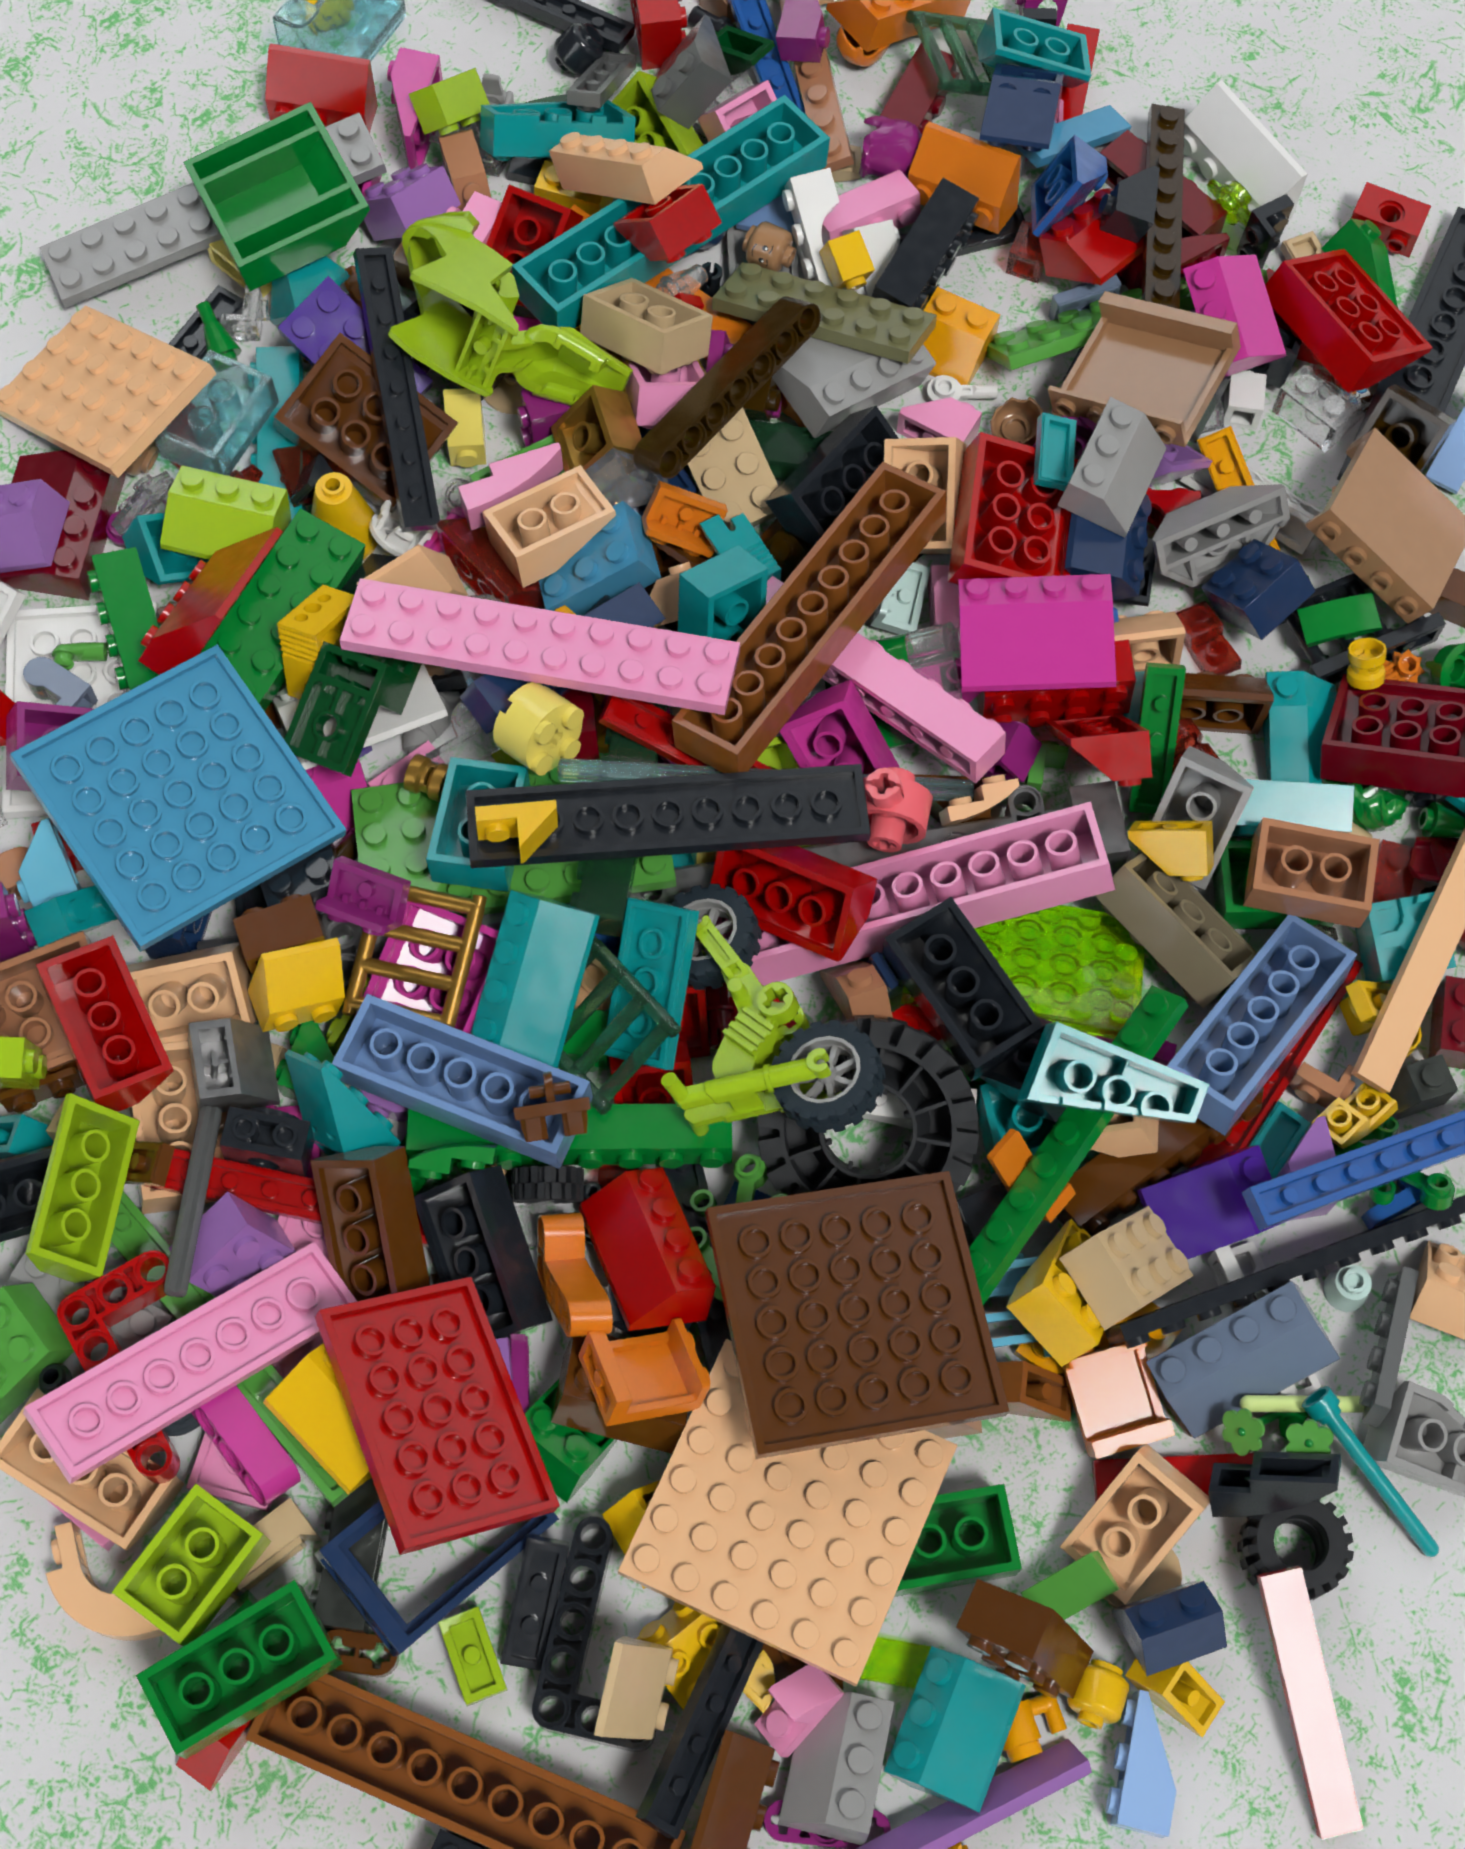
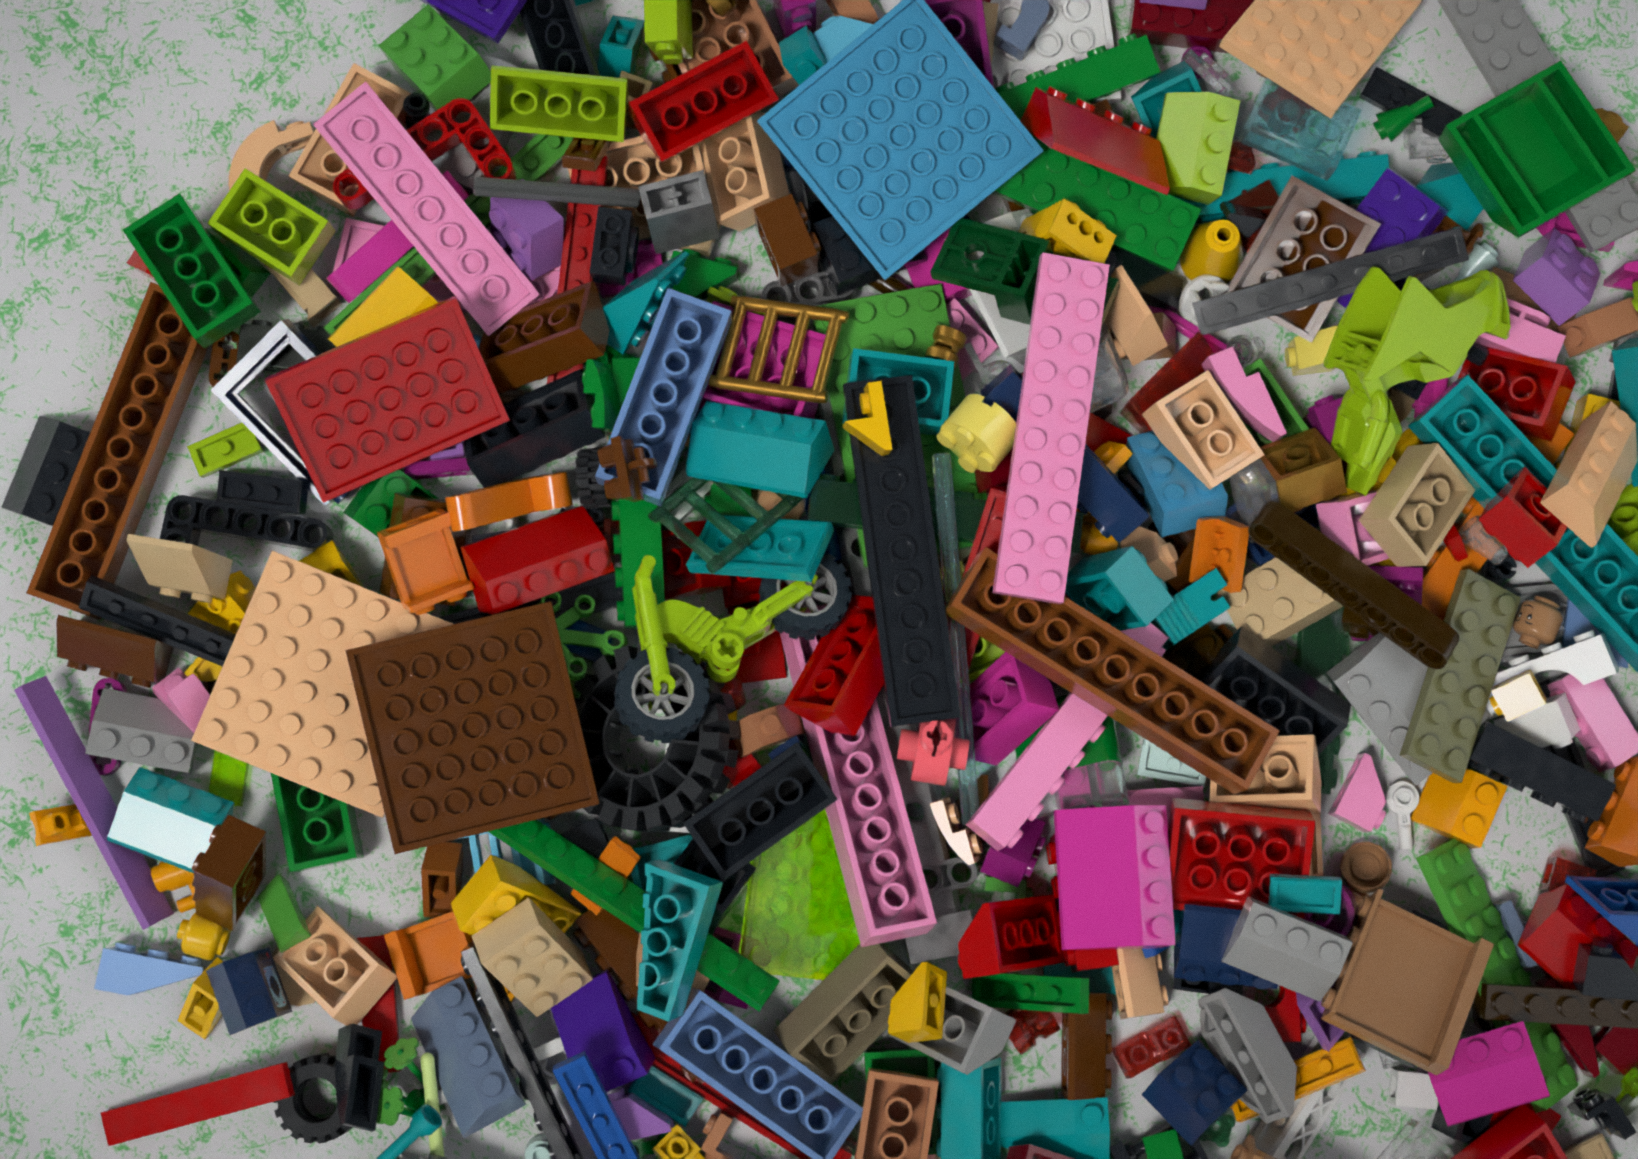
camera: 90 degrees right, 15 degrees up
bright green arm [52,642,108,670] -> none
yellow slope [247,937,345,1032] -> none
magenta bracket [315,856,411,936] -> none

